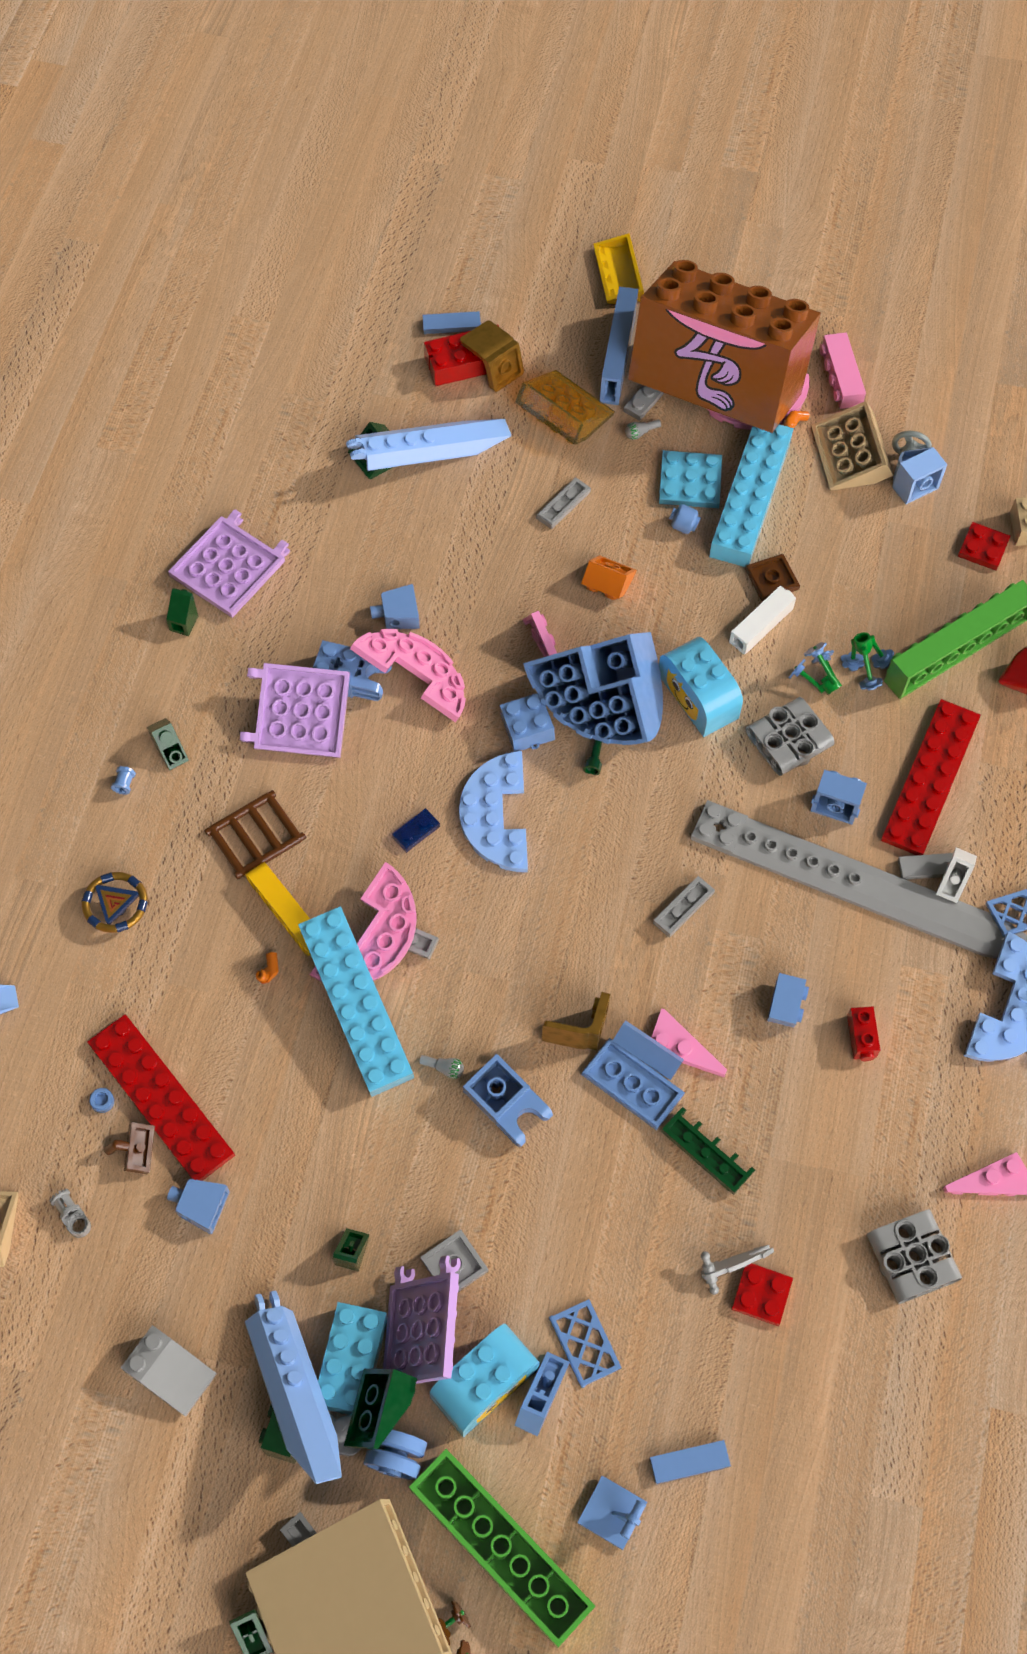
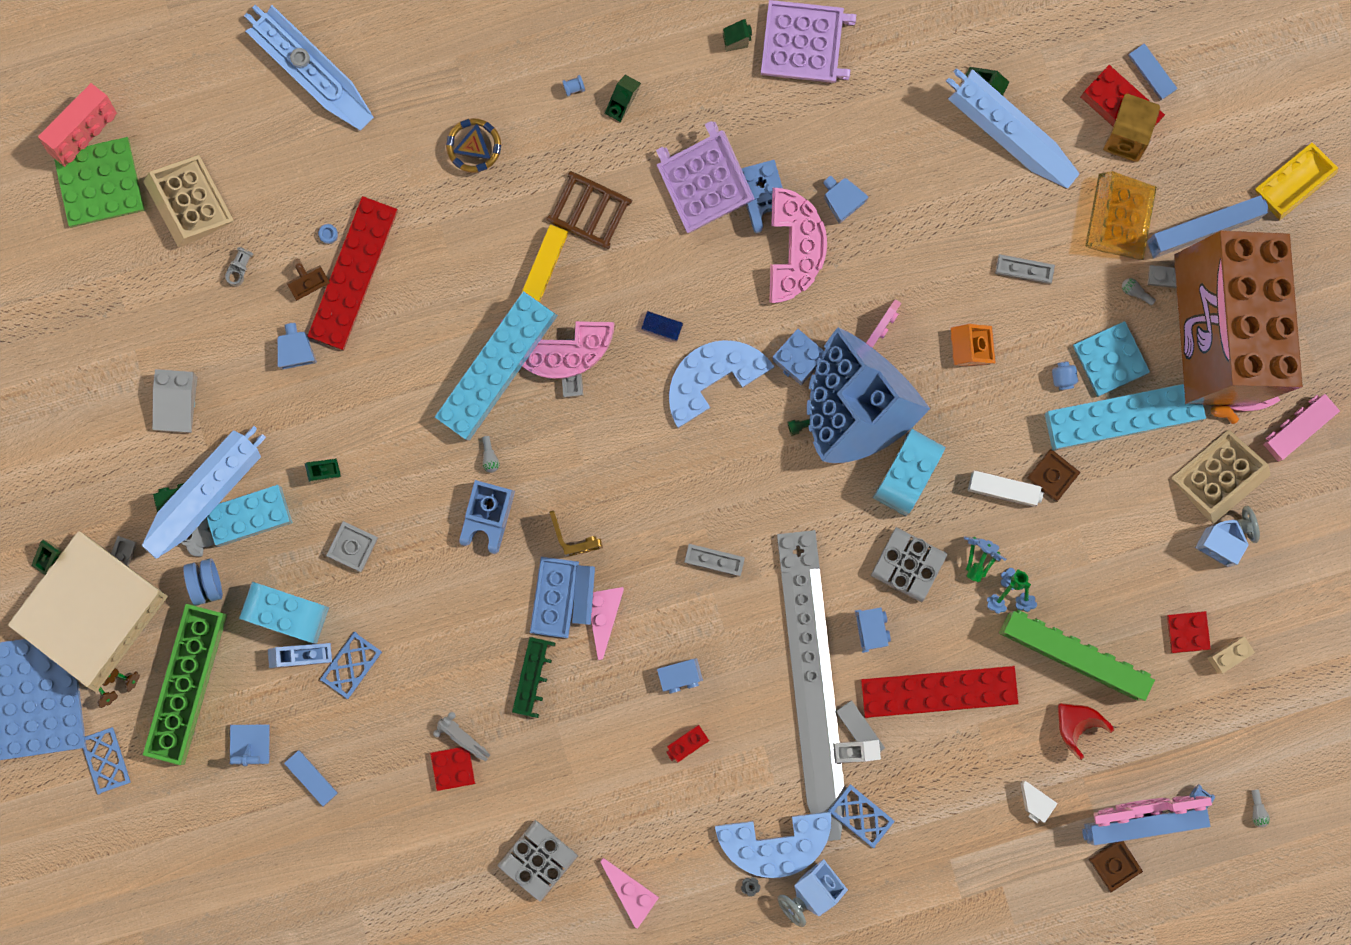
camera: 55 degrees right, 20 degrees up
orange arm [256,952,279,984] -> none
dark green slope [344,1369,417,1449] -> none
lavender plate [383,1255,461,1384] -> none

